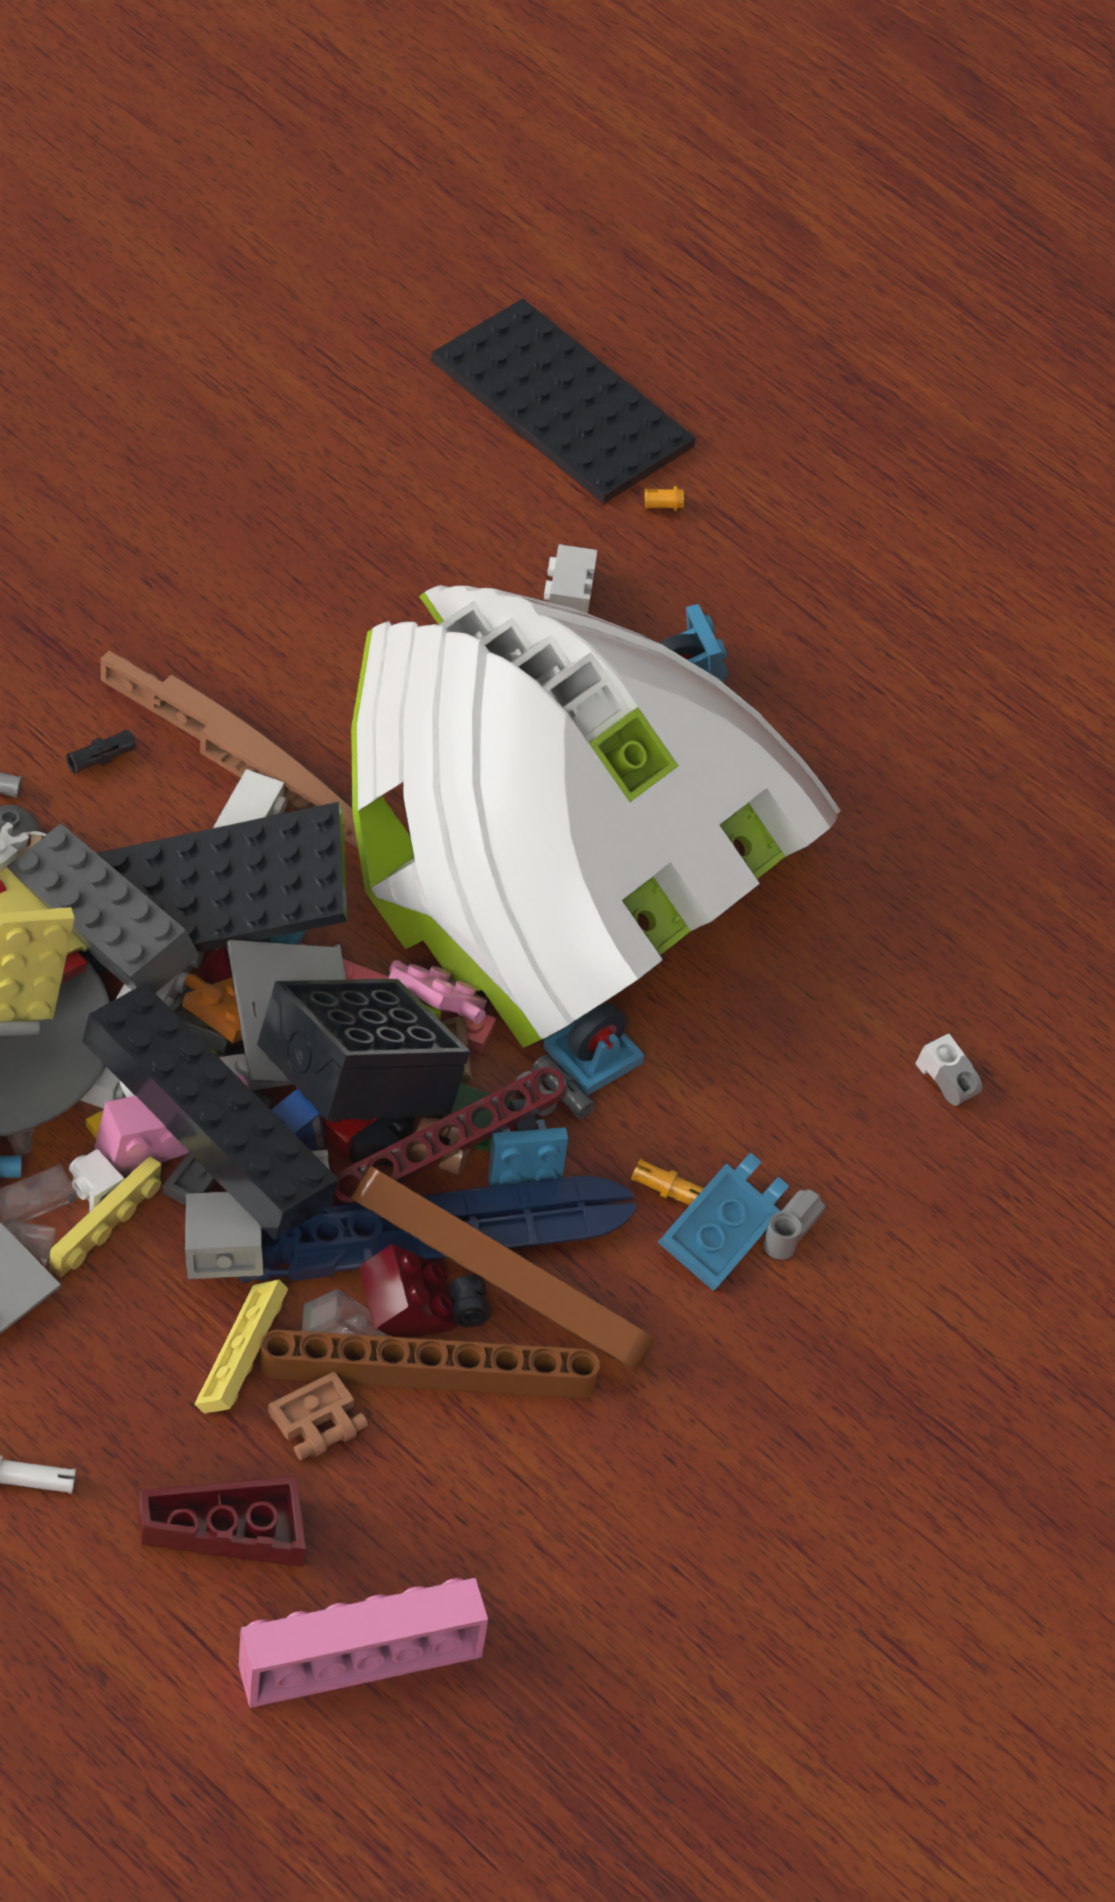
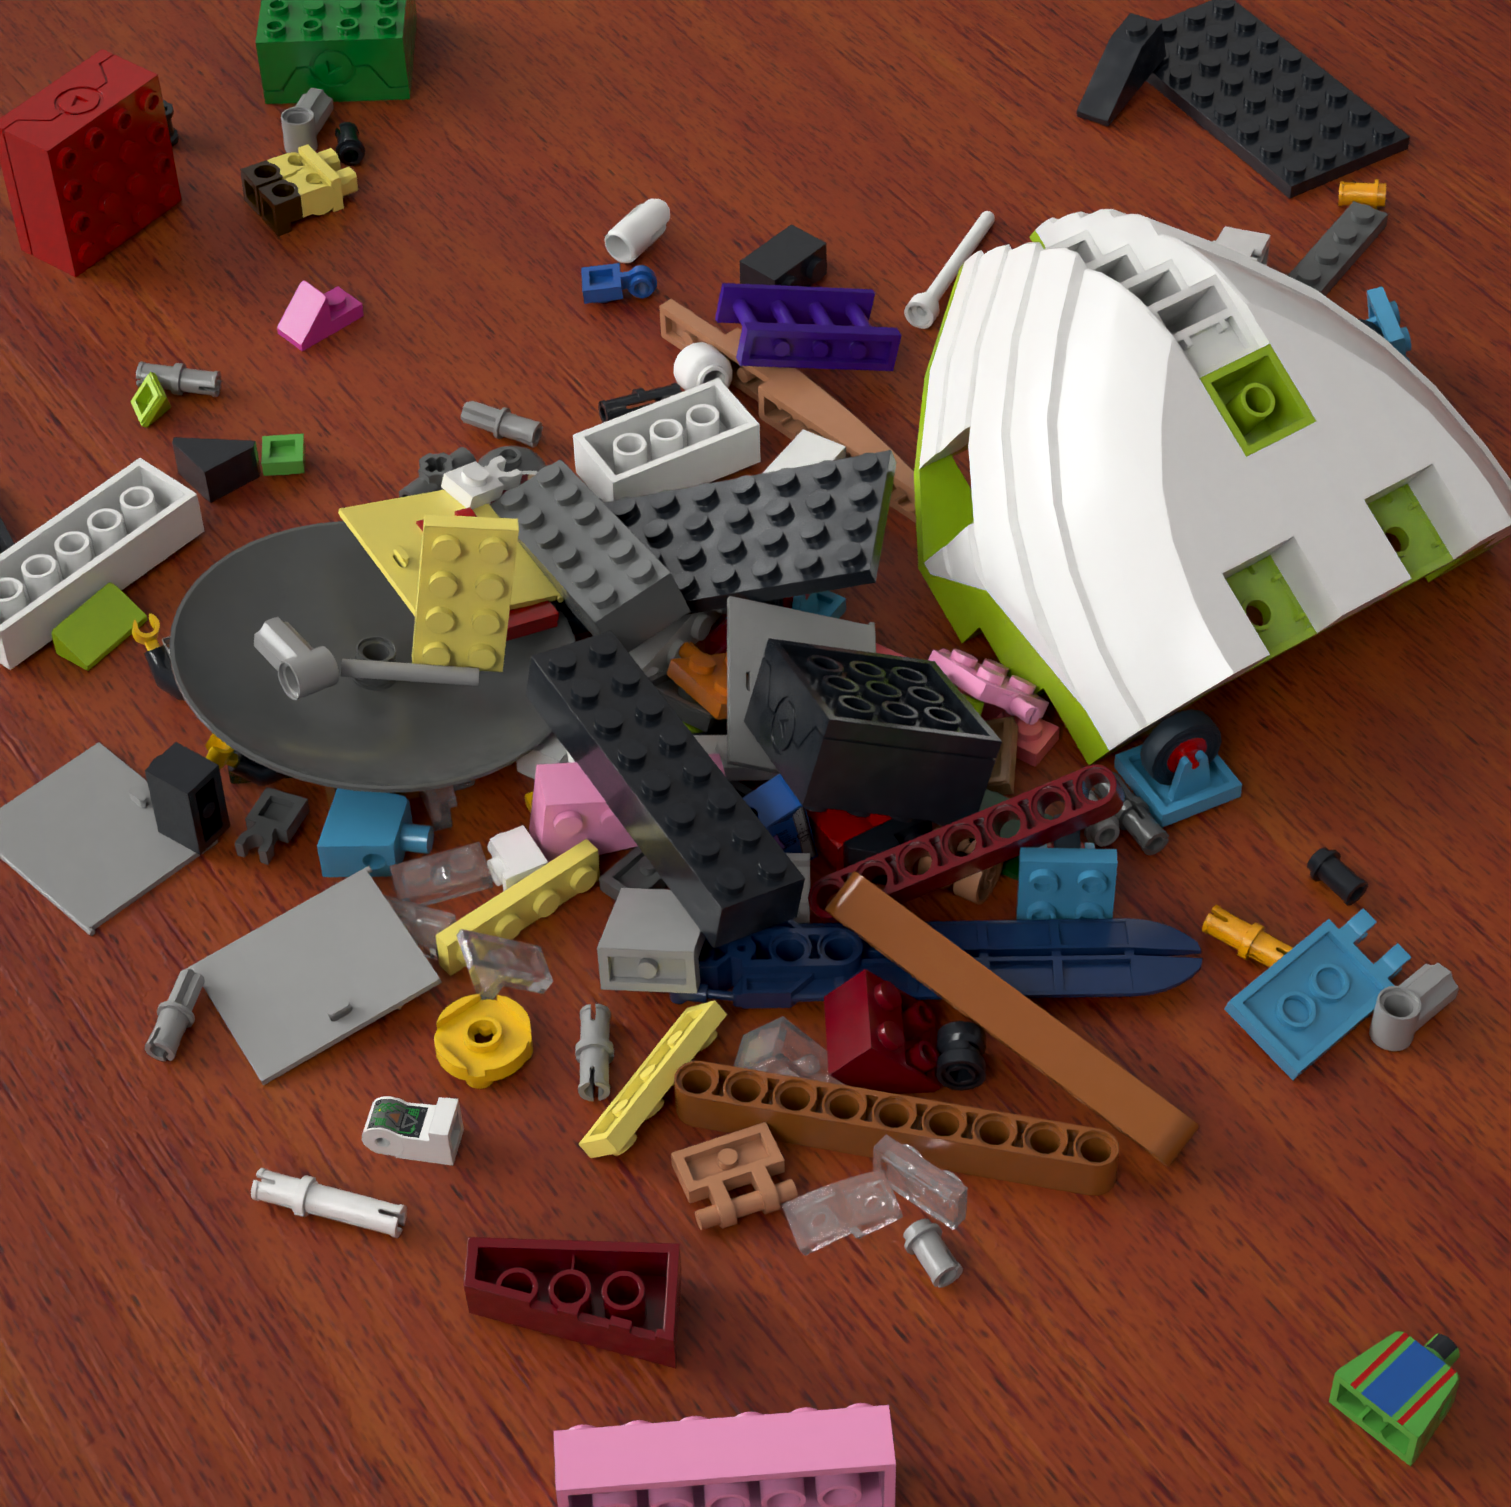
camera: 20 degrees right, 5 degrees down
none -> white leg [362,1096,464,1165]
none -> yellow plate [434,994,533,1089]
none -> clear slope [456,929,553,1000]
none -> white brick [573,378,761,503]
none -> light grey pin [575,1004,614,1101]
none -> blue plate [581,263,657,304]
none -> white arm [604,199,670,263]
none -> white head [674,342,733,391]
none -> dark purple fence [715,283,902,371]
none -> black brick [739,224,827,287]
none -> clear slope [782,1170,903,1256]
none -> clear plate [873,1134,968,1230]
none -> light grey pin [903,1219,963,1288]
none -> white piece [904,211,995,329]
none -> black slope [1076,13,1166,127]
none -> dark grey plate [1288,201,1388,296]
none -> black pin [1307,847,1368,906]
none -> bright green torso [1329,1331,1460,1466]

